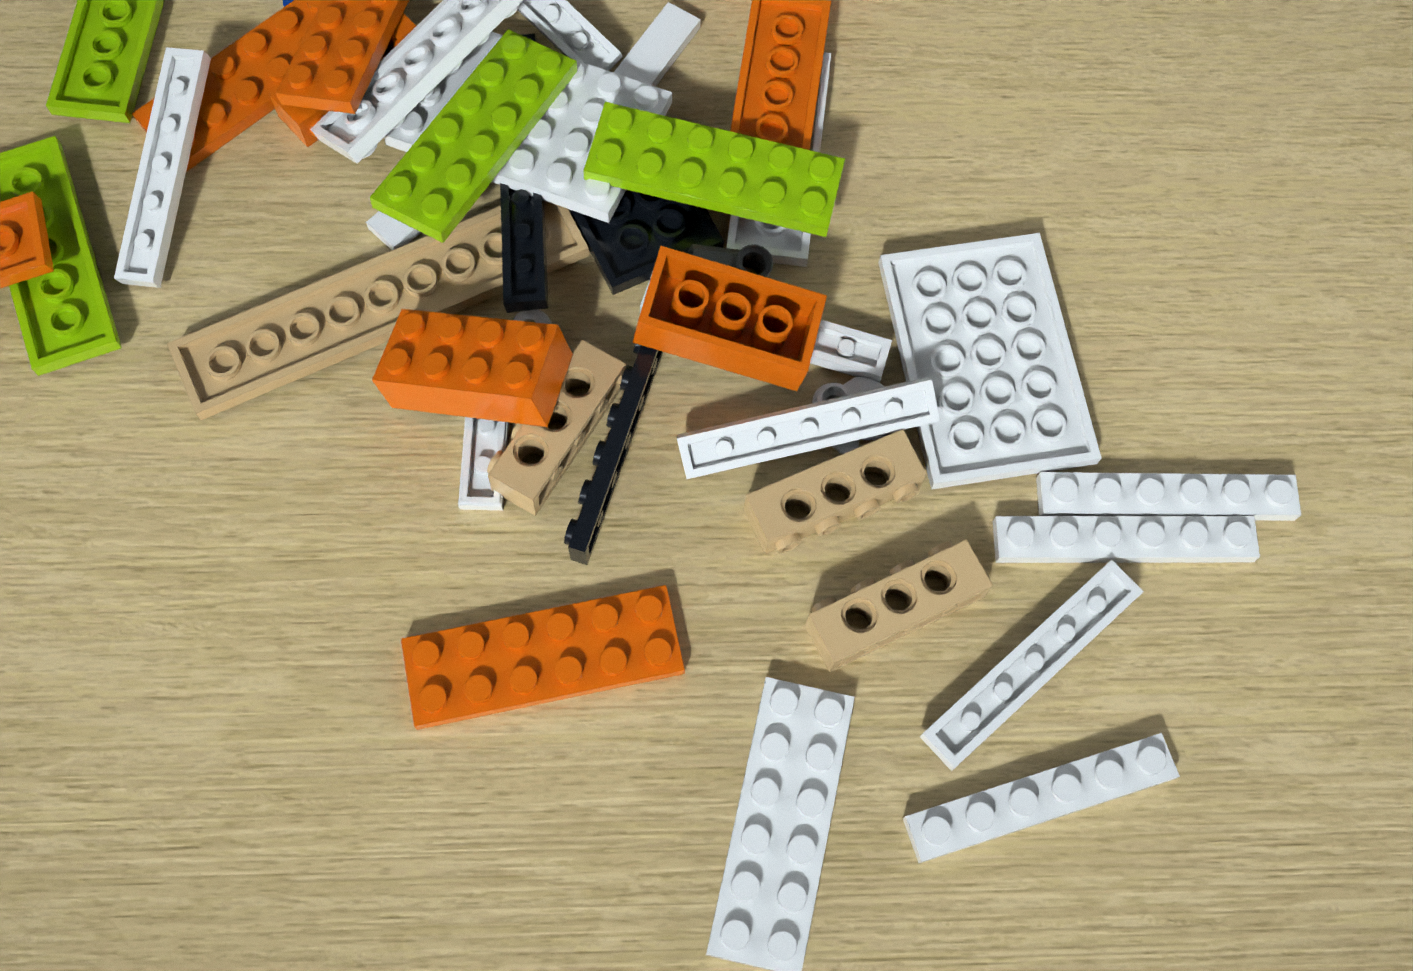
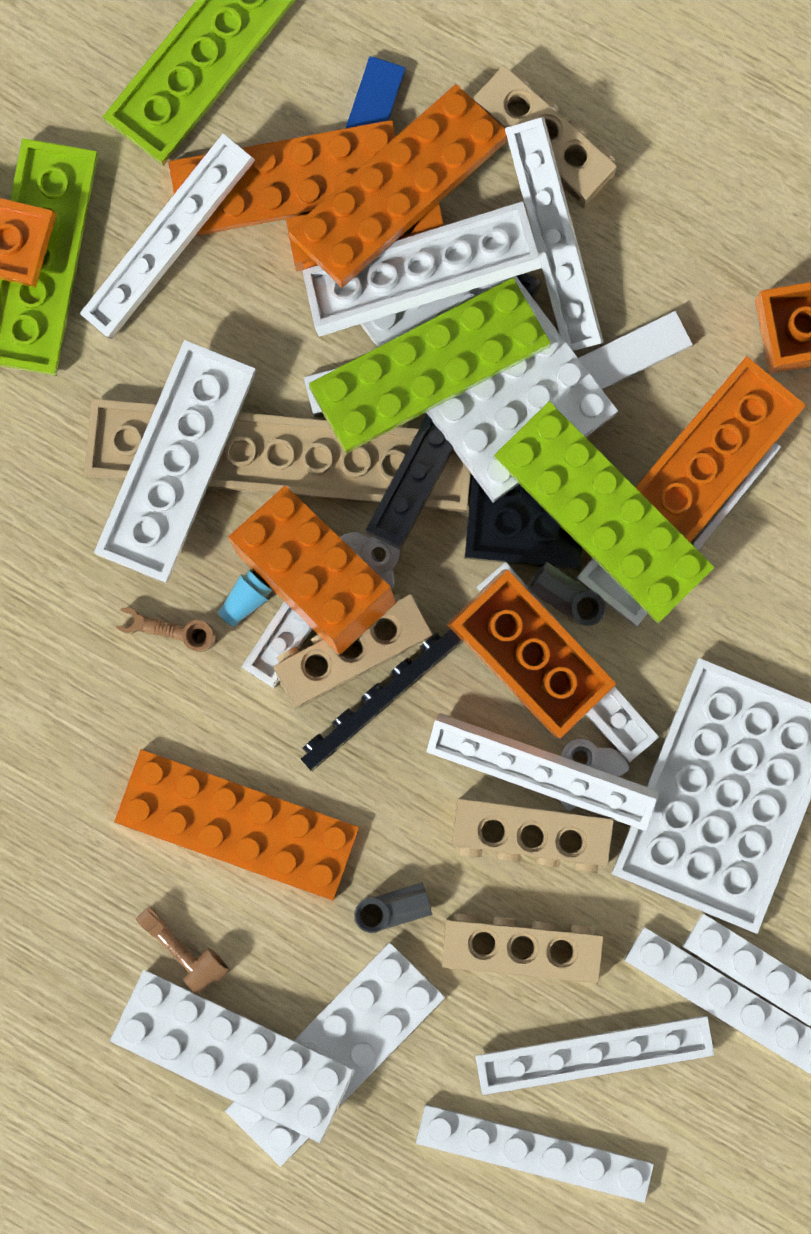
camera: 40 degrees right, 15 degrees up
none -> white plate [94,340,256,584]
none -> white plate [110,970,355,1143]
none -> medium nougat brick [116,608,216,652]
none -> medium nougat brick [136,906,230,995]
none -> medium azure cone [217,569,272,627]
none -> dark grey piece [353,882,432,933]

